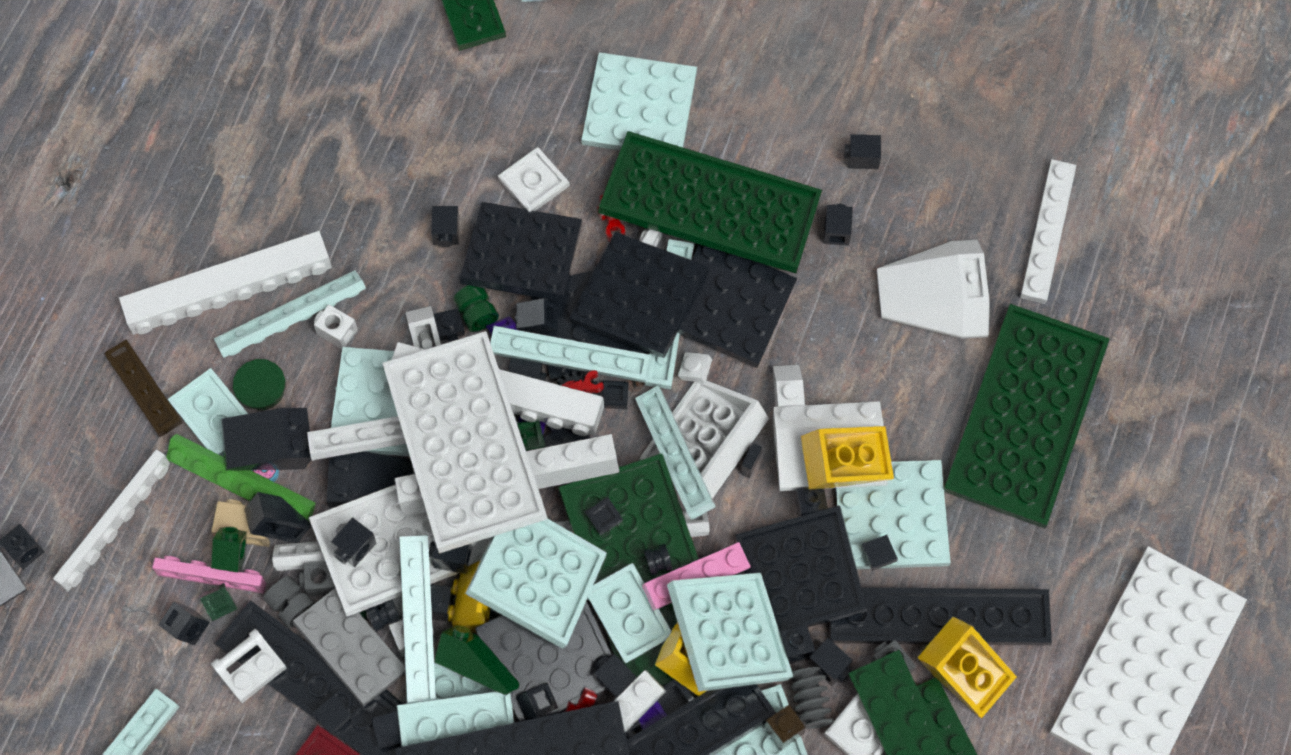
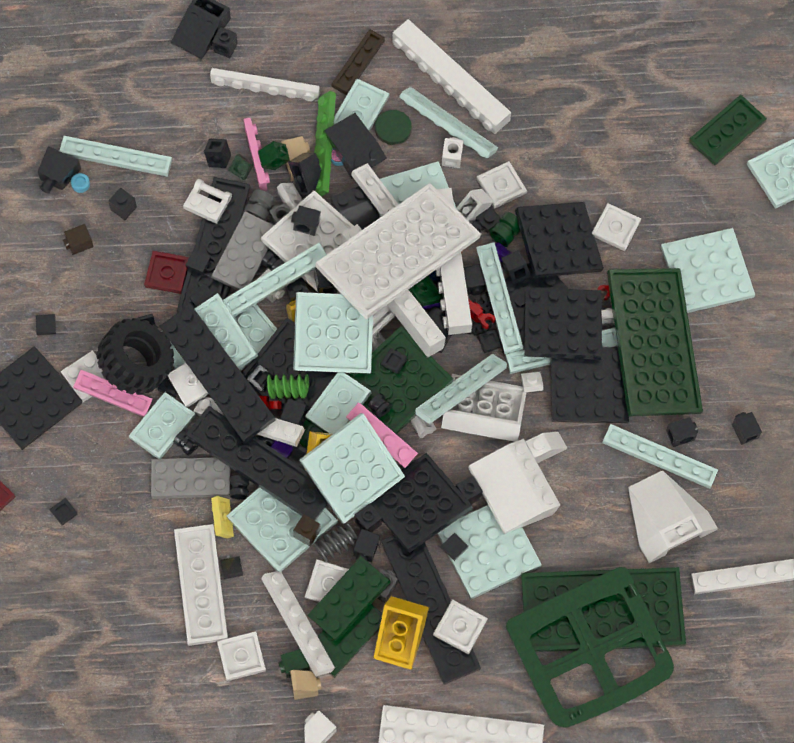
camera: 65 degrees right, 0 degrees up
black brick [431,206,460,247] -> none
dark green slope [434,625,520,696] -> none
black tile [741,443,762,478] -> none
yellow slope [801,426,894,489] -> none
none -> bright green piece [267,374,309,399]
none -> white plate [433,600,488,654]
none -> white plate [476,161,527,209]
none -> dark green window [506,567,674,728]
none -> light aqua plate [602,424,718,489]

